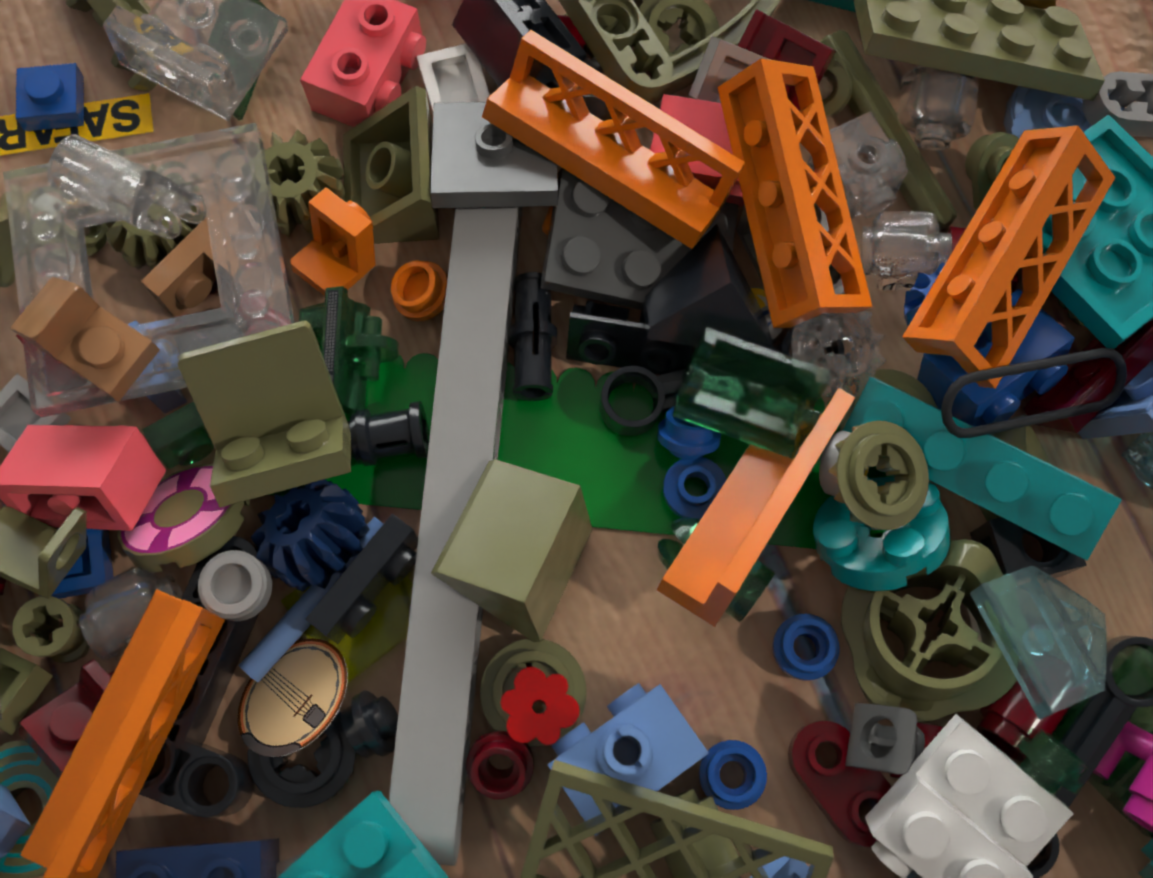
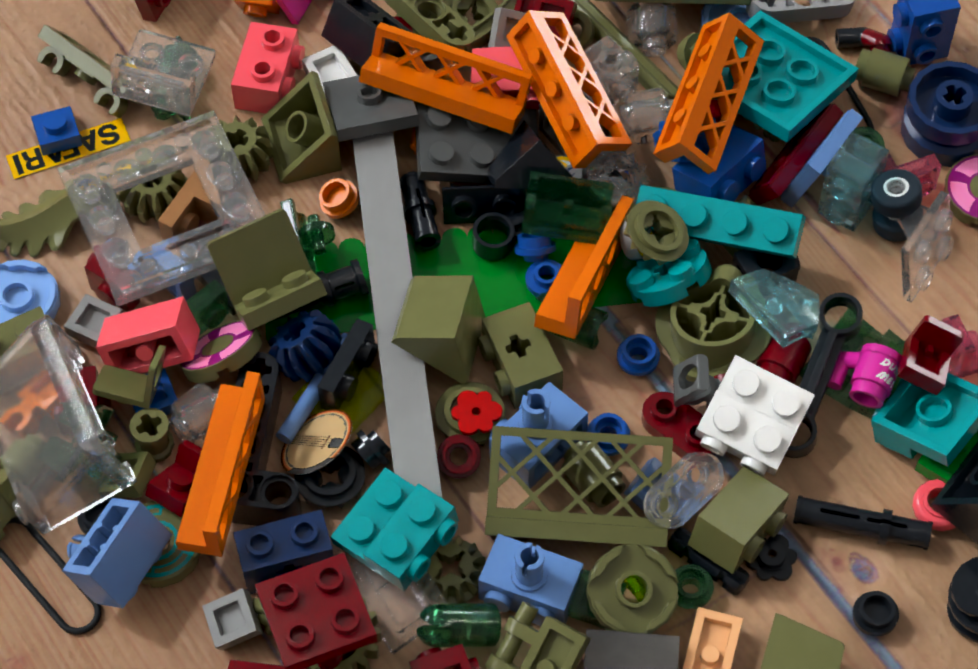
camera: 10 degrees left, 15 degrees down
medium nougat slope [10,276,160,402] -> none
clear piece [47,134,207,239] -> none
light grey tile [198,550,272,621] -> none
orange bracket [290,187,376,299] -> none
black piece [941,348,1127,438] -> none
clear green plate [1017,729,1089,795] -> none
none -> olive brick [477,302,563,409]

